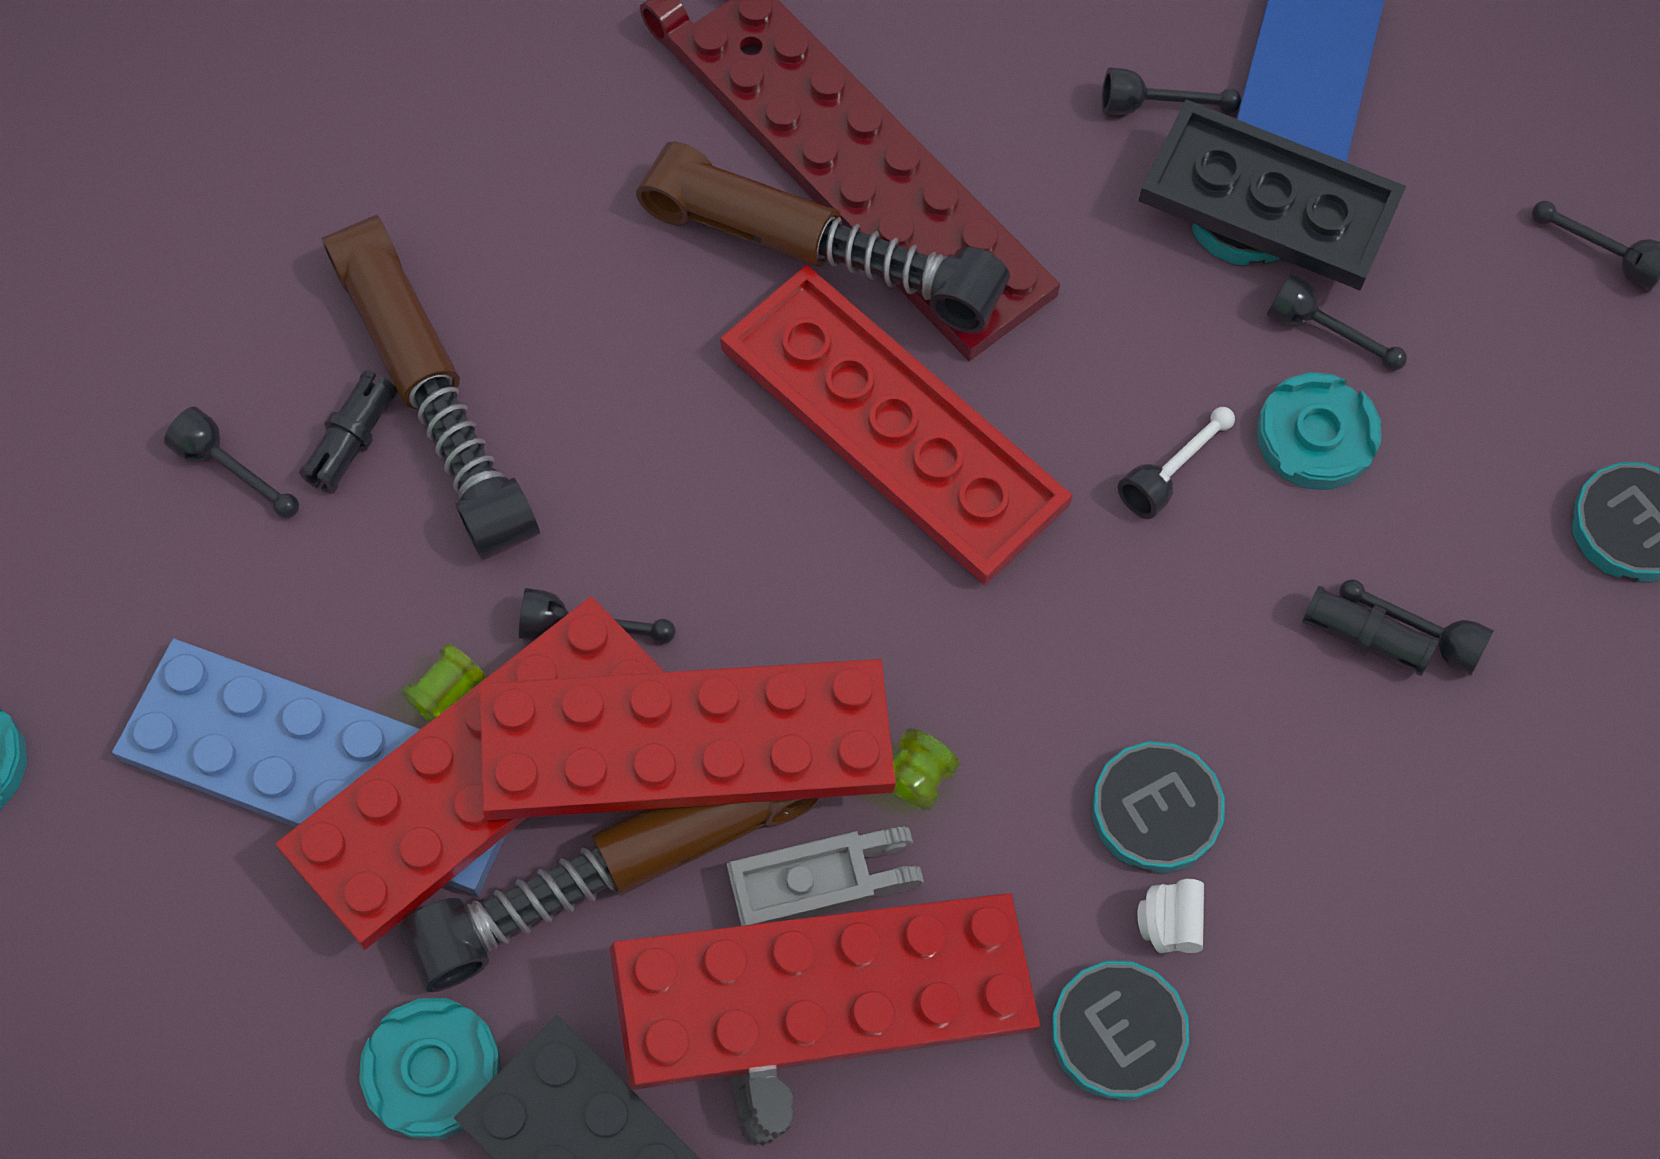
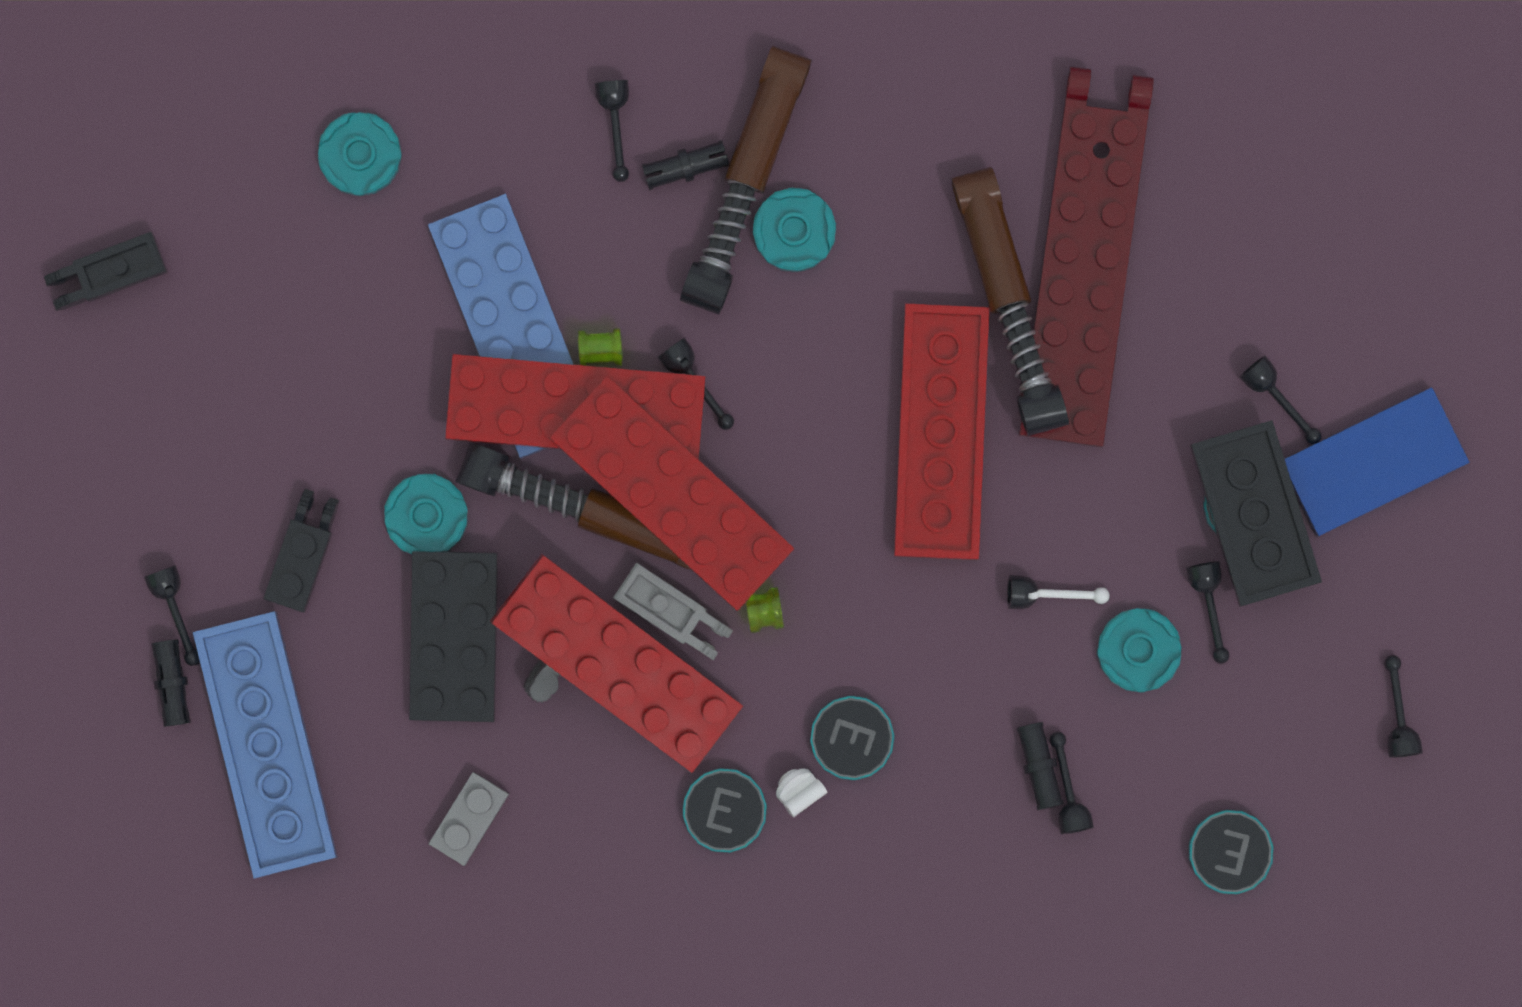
camera: 55 degrees right, 20 degrees up
none -> teal tile [753,188,836,272]

